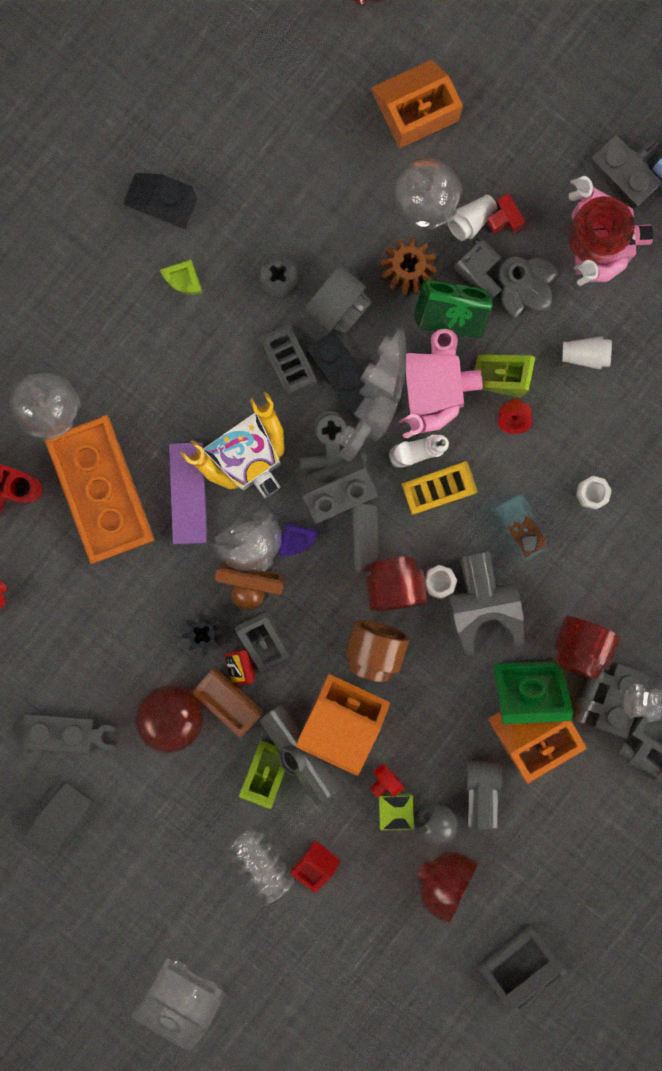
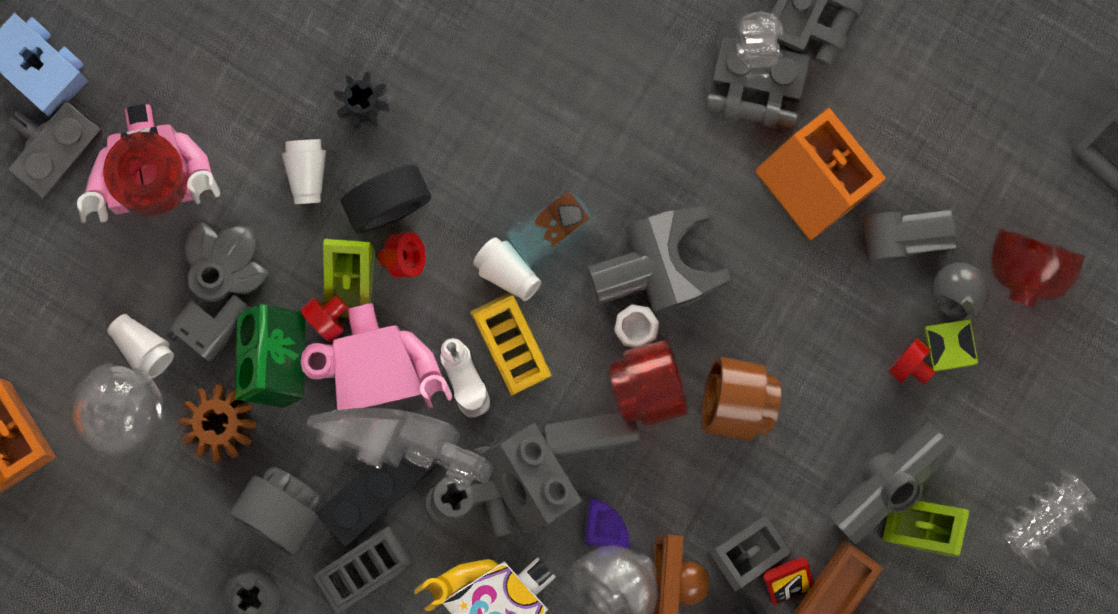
camera: 95 degrees left, 5 degrees down
red slope [289,841,340,893] -> none
orange slope [295,674,390,776] -> none
red tile [487,193,526,236] -> none
green tile [493,661,573,724] -> none
clear red piece [553,616,621,680] -> none
white tile [576,476,612,510] -> none
none -> red tile [300,295,349,343]
none -> black gear [334,72,390,130]
none -> black tyre [340,165,432,233]
none -> white cone [473,237,541,301]

